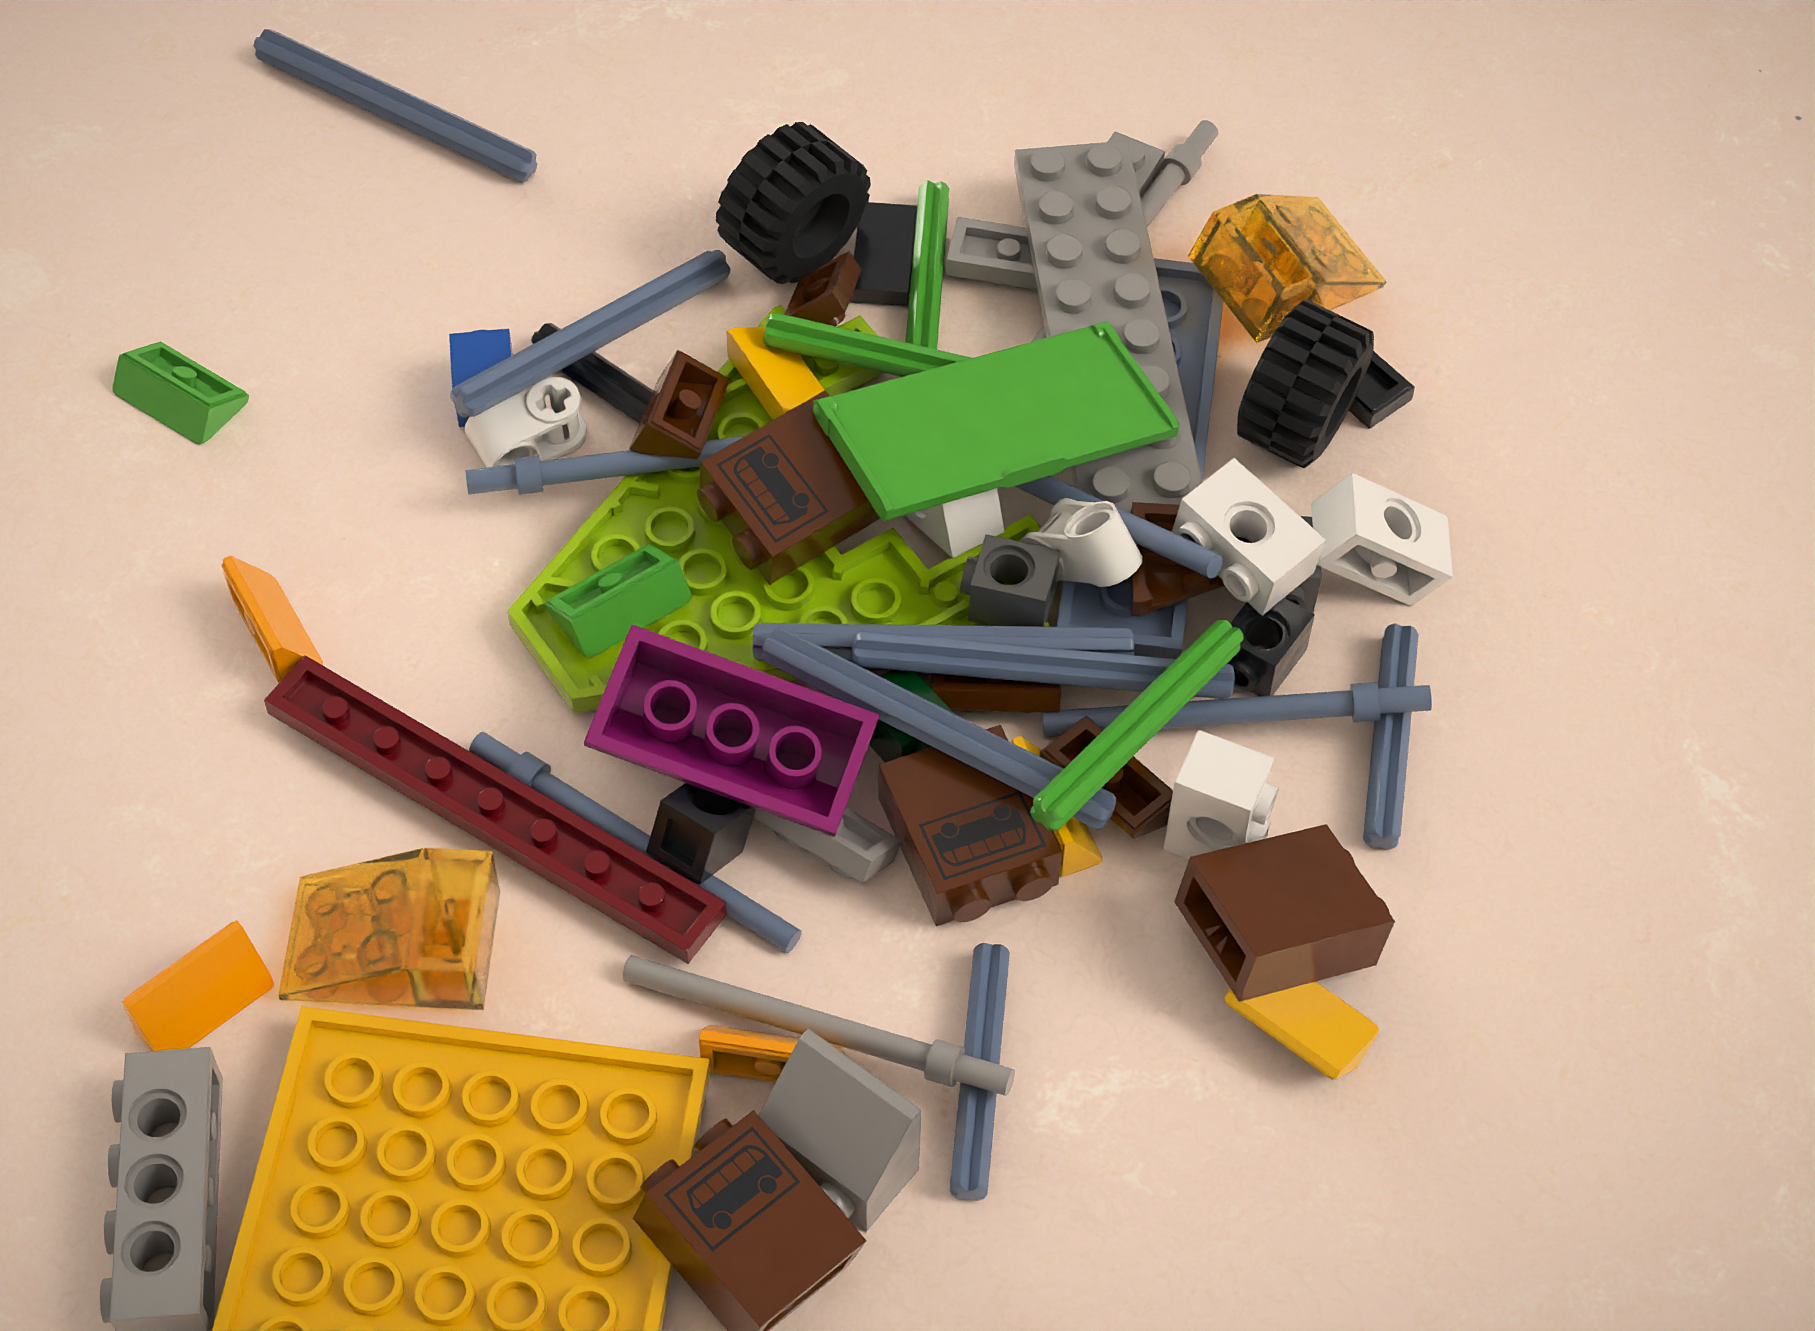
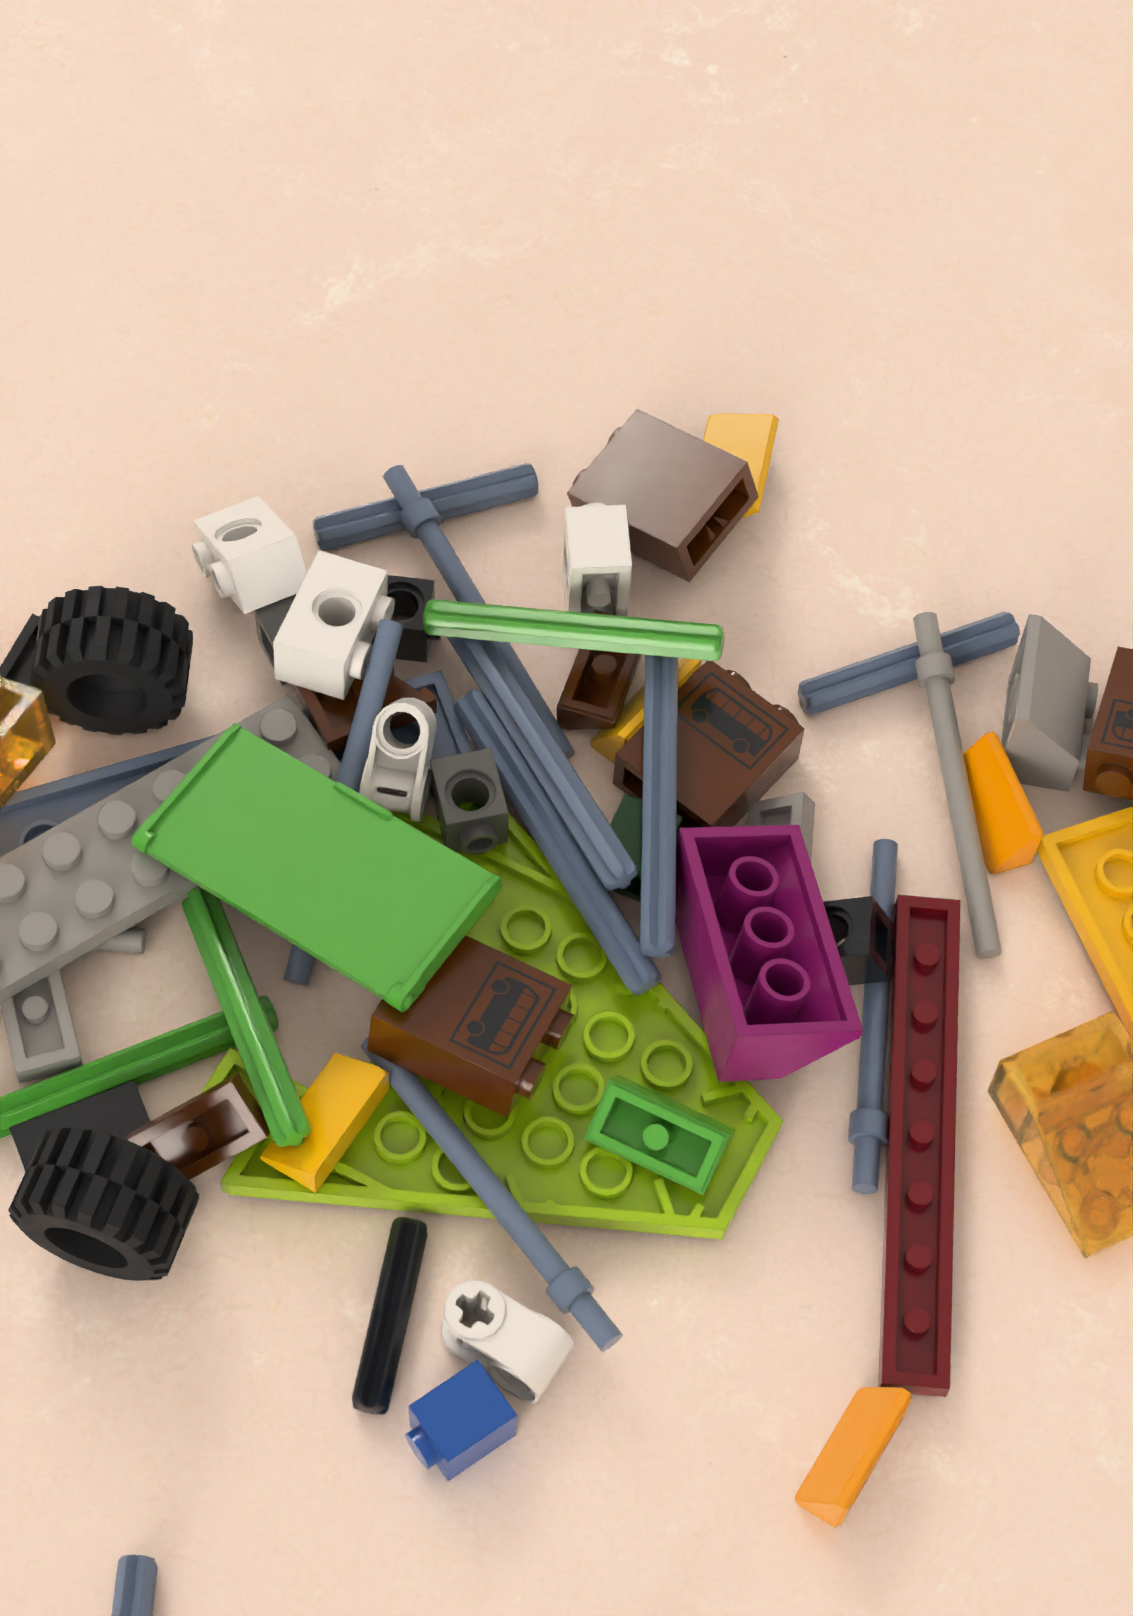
camera: 120 degrees left, 5 degrees up
sand blue axle [450,250,731,417] -> none
reddish brown slope [629,350,730,459] -> none

